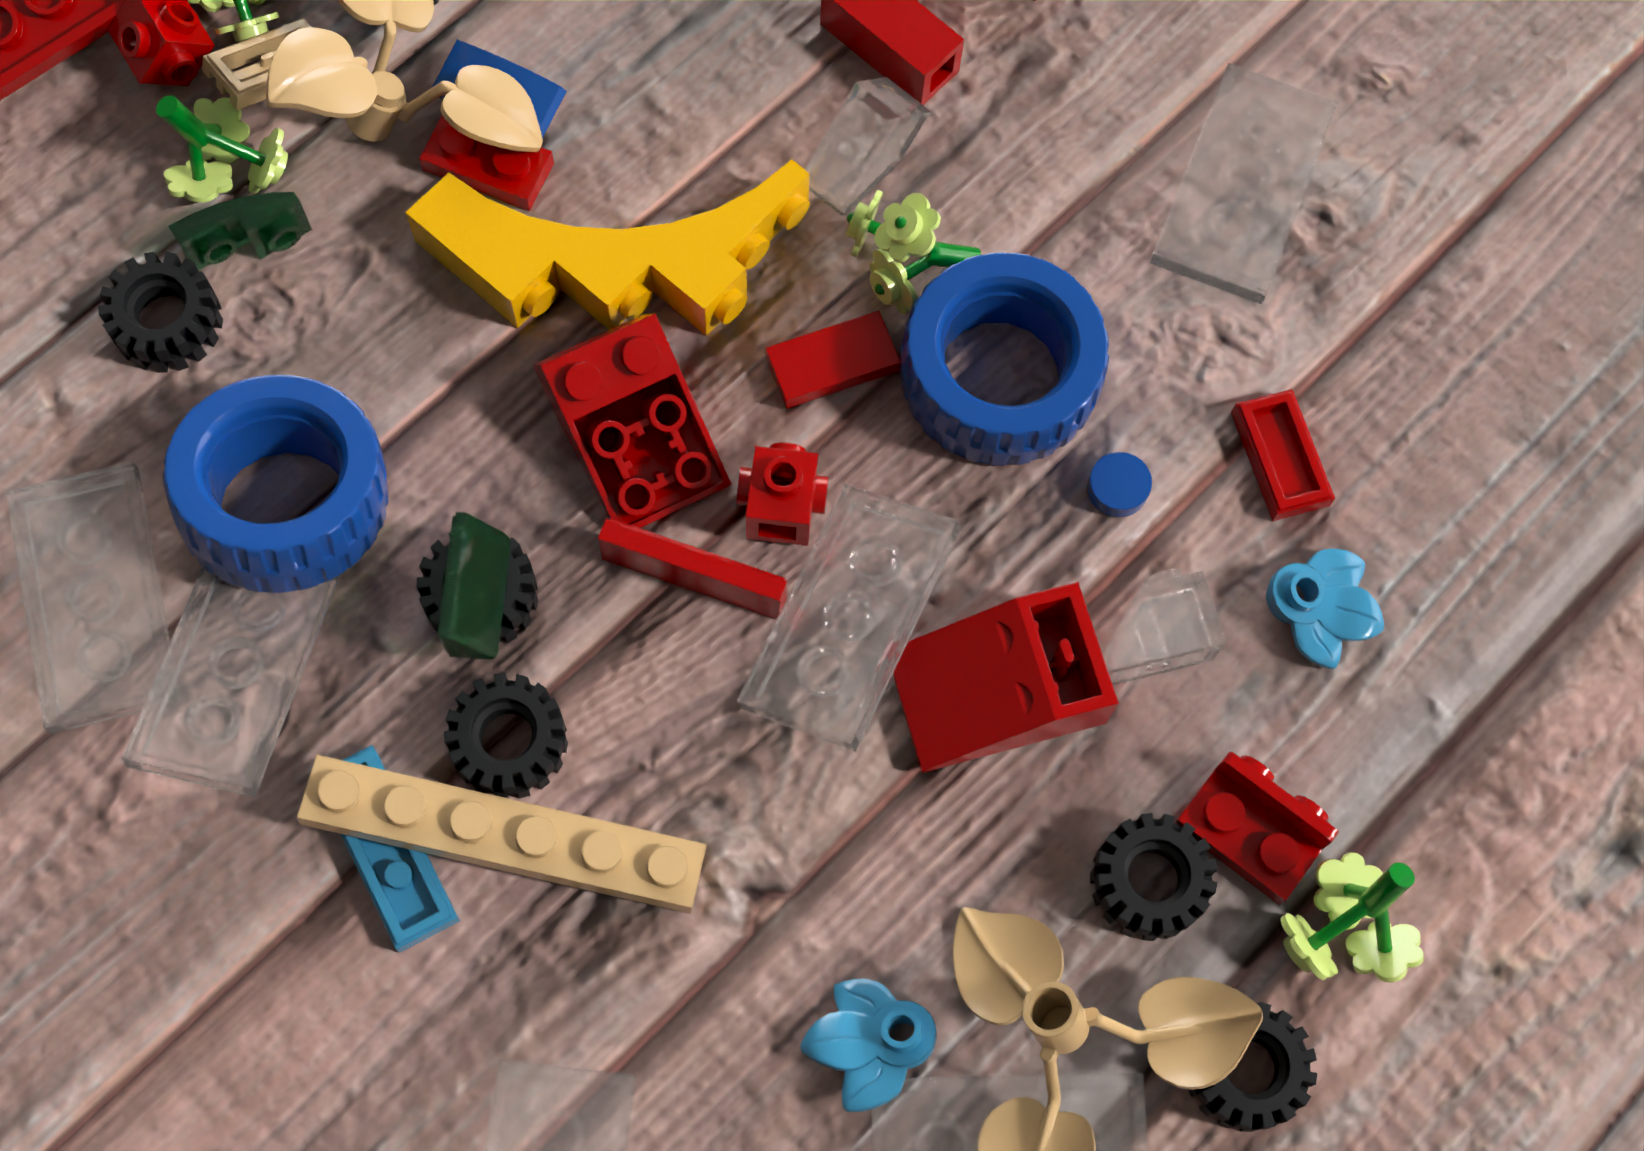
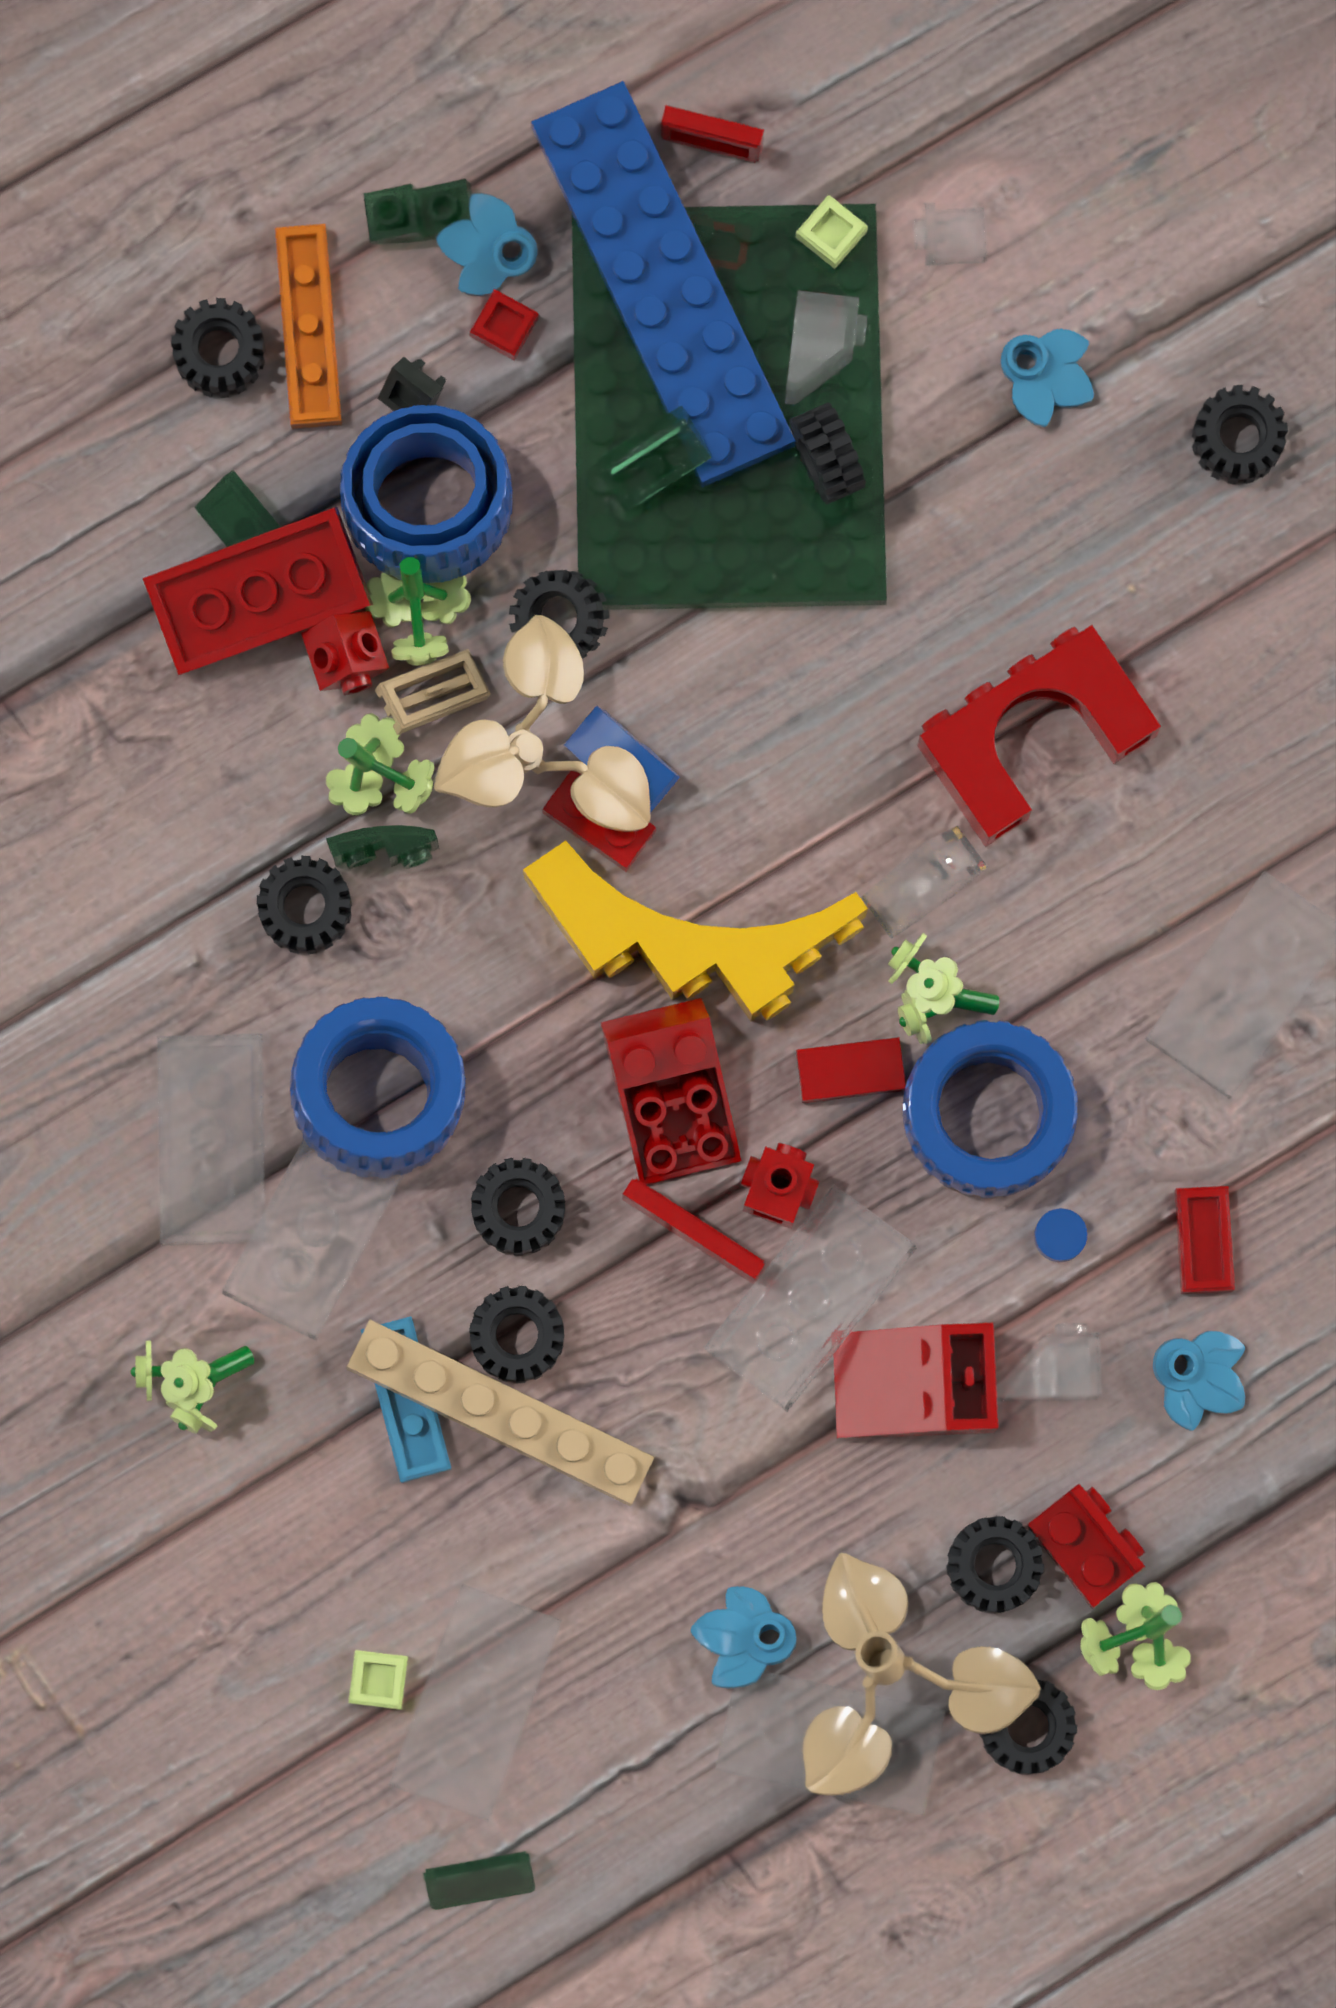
camera: 15 degrees right, 10 degrees up
clear green slope [438,512,511,660] -> none
none -> yellowish green plant [130,1340,255,1434]

